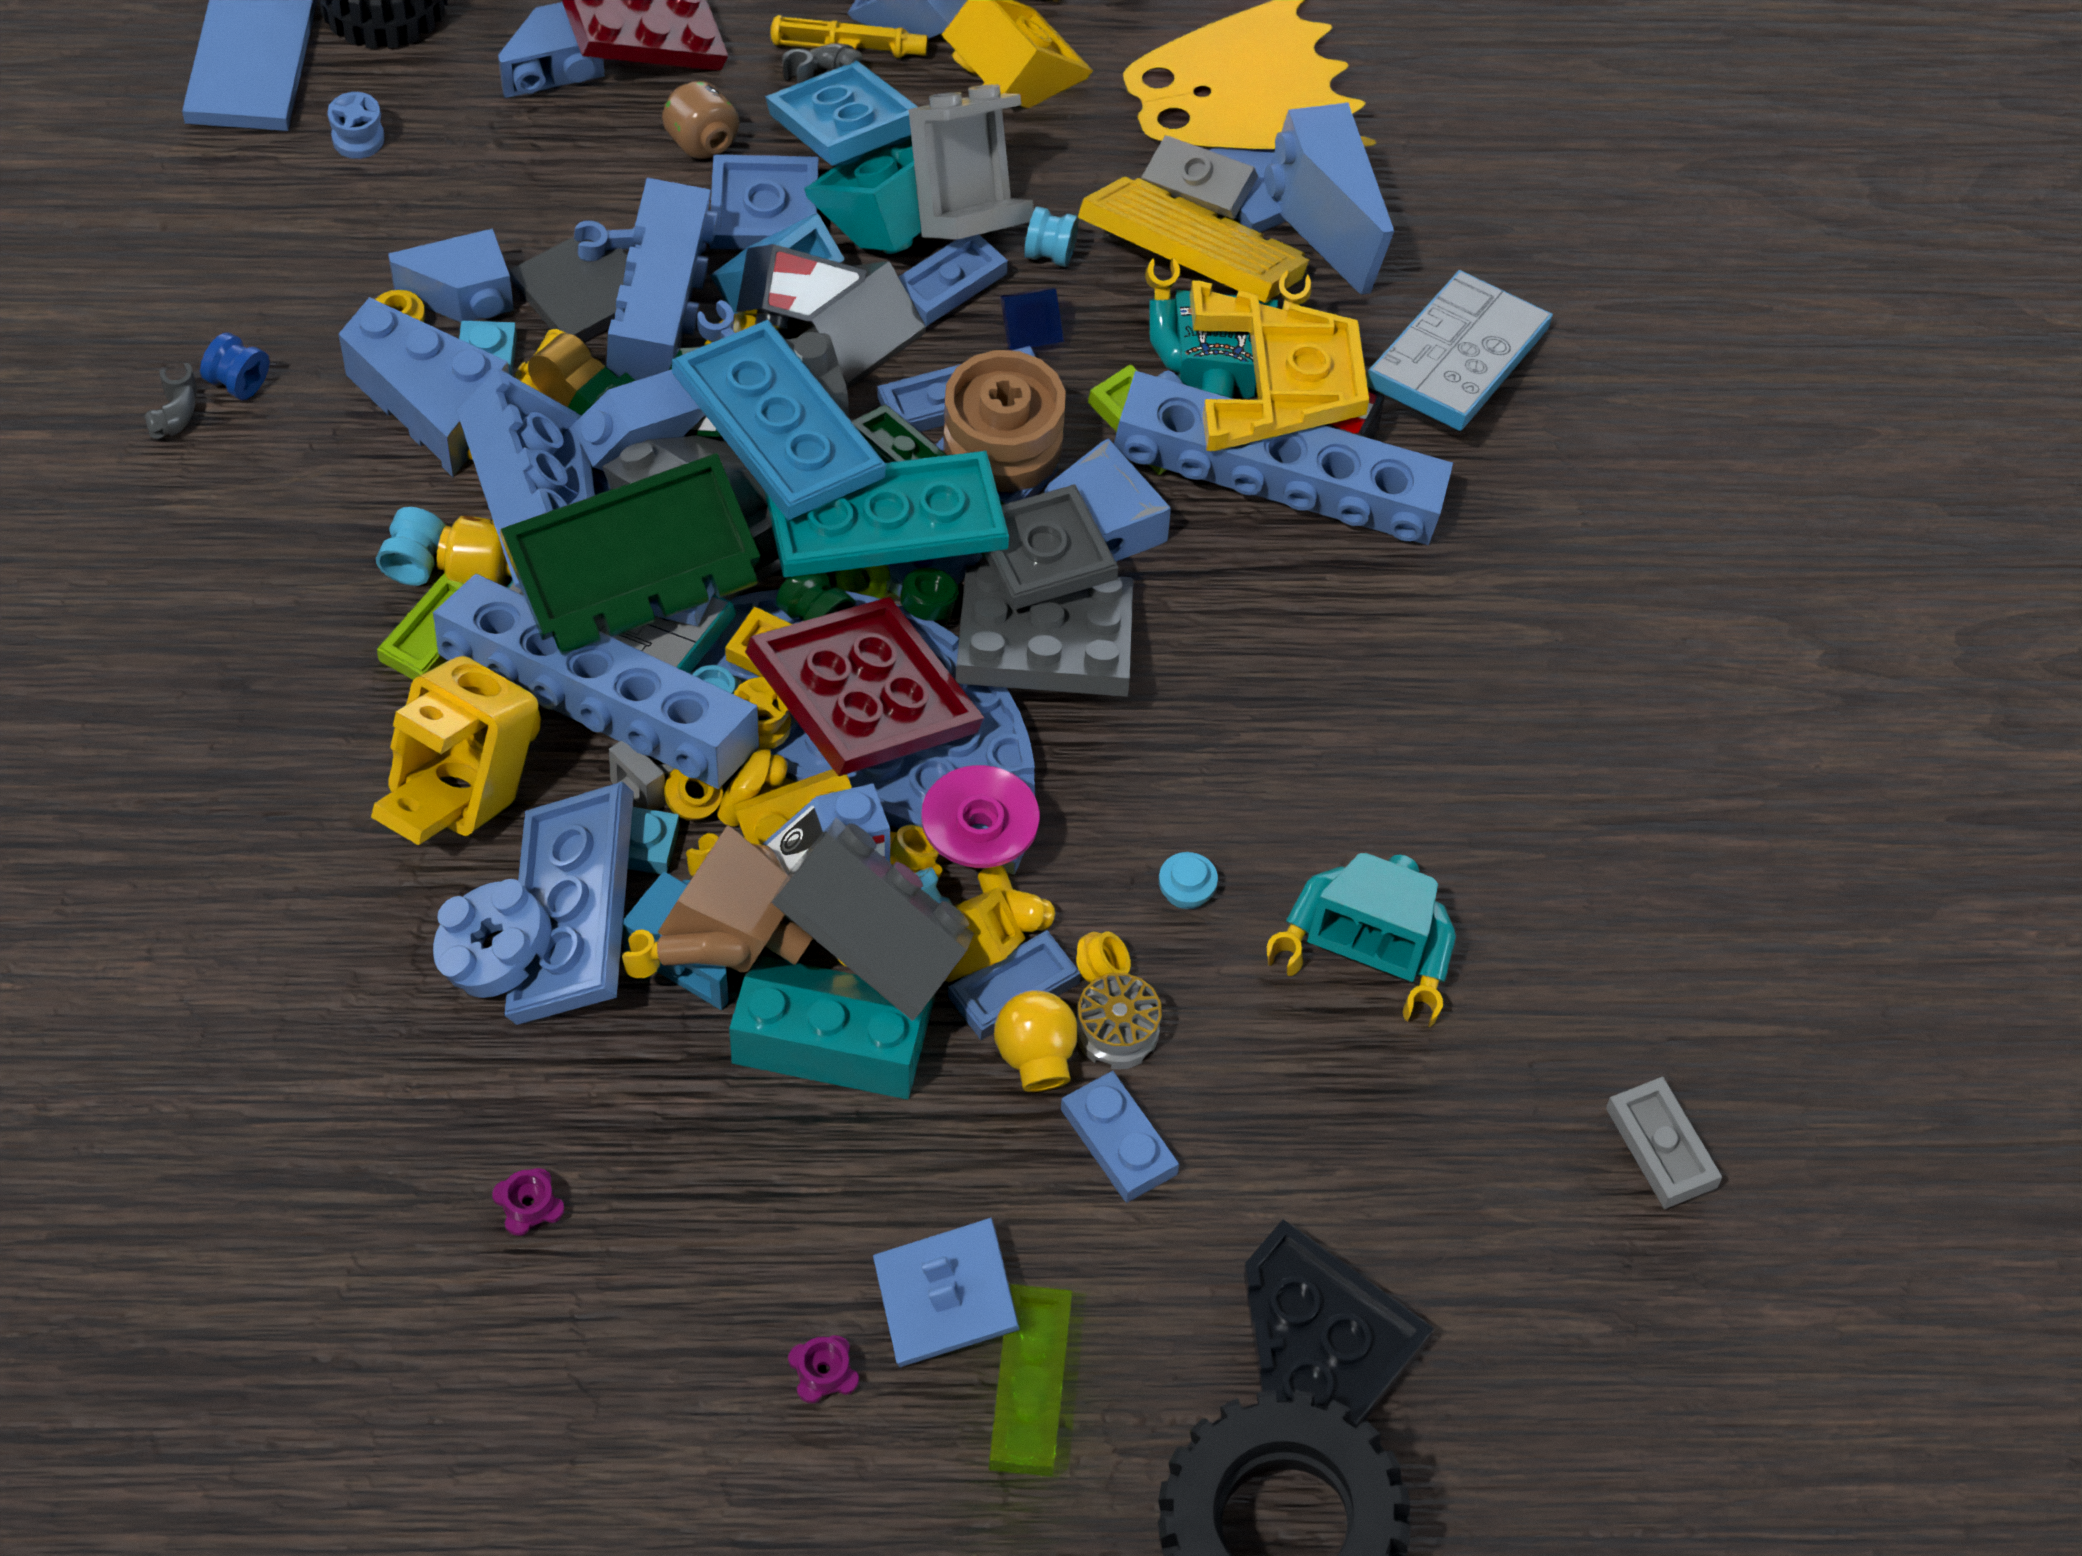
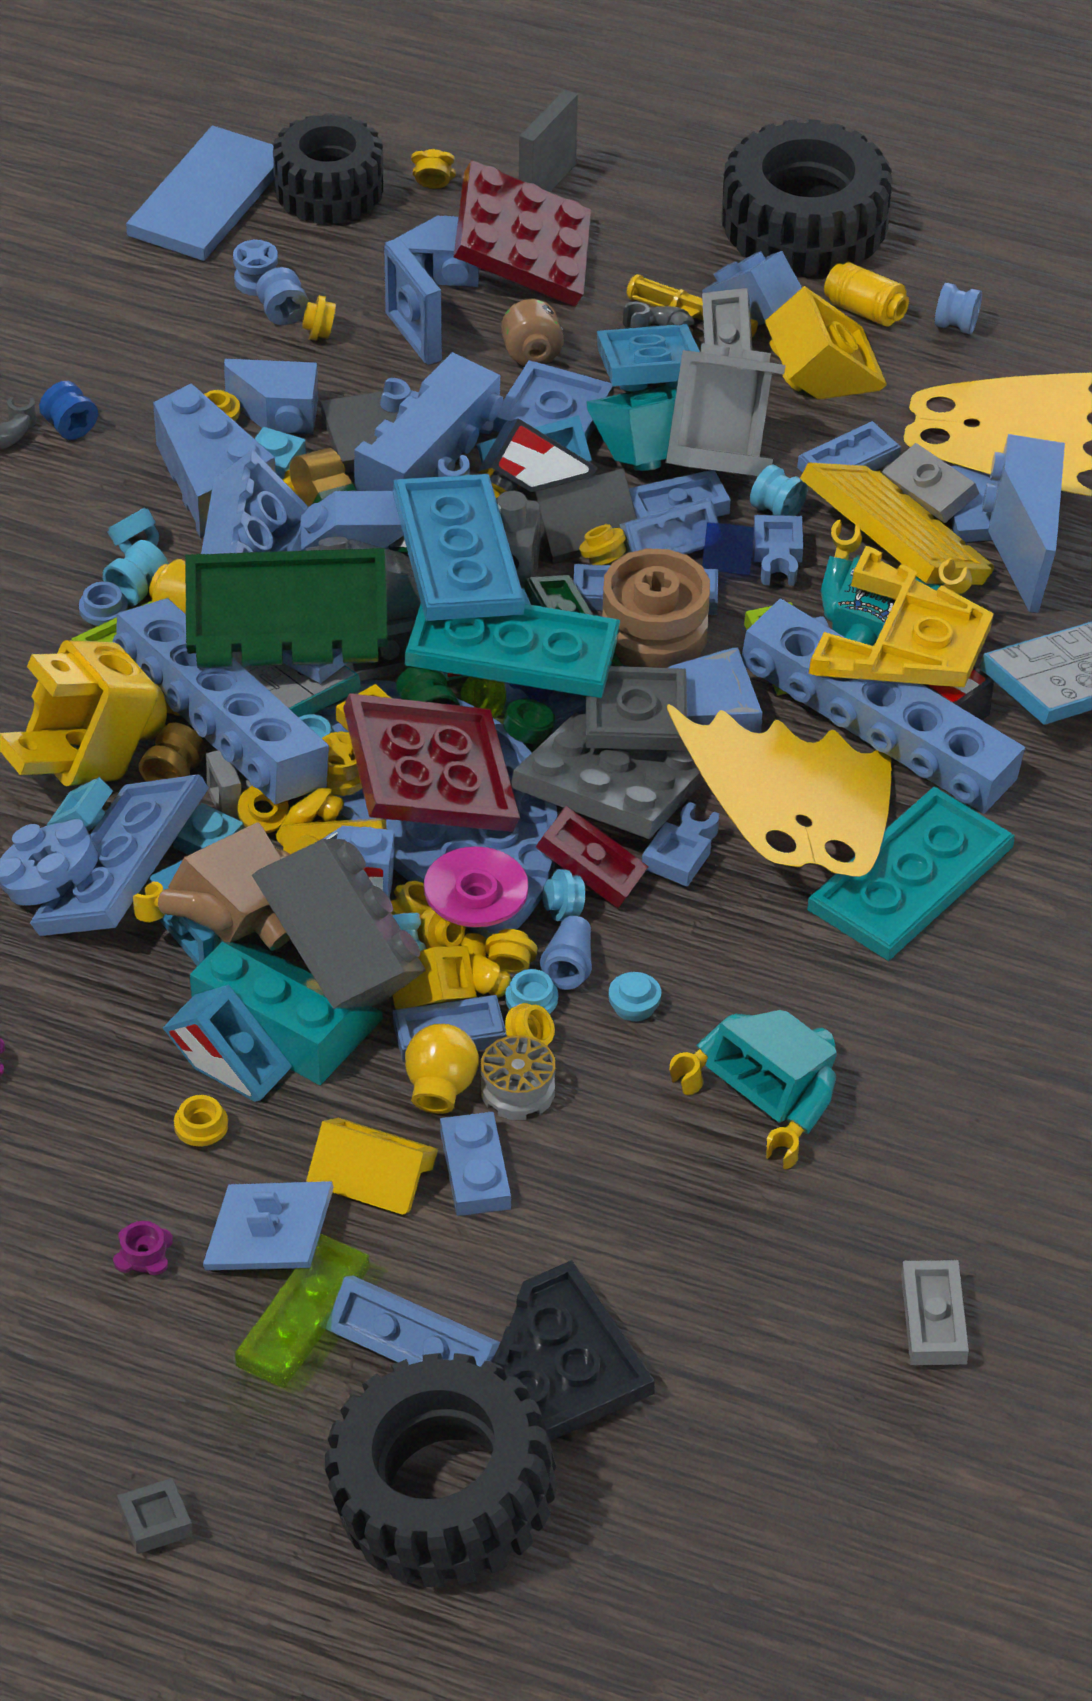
camera: 25 degrees right, 10 degrees down
none -> medium azure plate [47,777,113,831]
none -> medium blue plate [79,582,128,626]
none -> medium azure tile [107,507,159,554]
none -> pearl gold wheel [139,723,206,782]
none -> dark azure slope [163,985,292,1102]
none -> yellow plate [174,1095,228,1146]
none -> medium blue wheel [256,267,309,325]
none -> yellow plate [302,295,336,341]
none -> yellow panel [306,1118,438,1215]
none -> medium blue plate [325,1275,500,1367]
none -> medium blue tile [384,238,442,365]
none -> yellow plate [417,908,466,949]
none -> yellow plate [485,929,538,974]
none -> medium azure plate [506,969,558,1014]
none -> dark red plate [535,806,649,908]
none -> medium blue cone [540,916,592,990]
none -> medium azure plate [543,869,585,921]
none -> yellow plate [579,524,626,565]
none -> medium blue plate [619,497,724,555]
none -> medium blue plate [642,802,719,886]
none -> yellow piece [667,704,891,877]
none -> light grey plate [702,288,753,358]
none -> medium blue plate [754,515,803,586]
none -> medium blue plate [797,421,901,473]
none -> teal tile [807,786,1015,961]

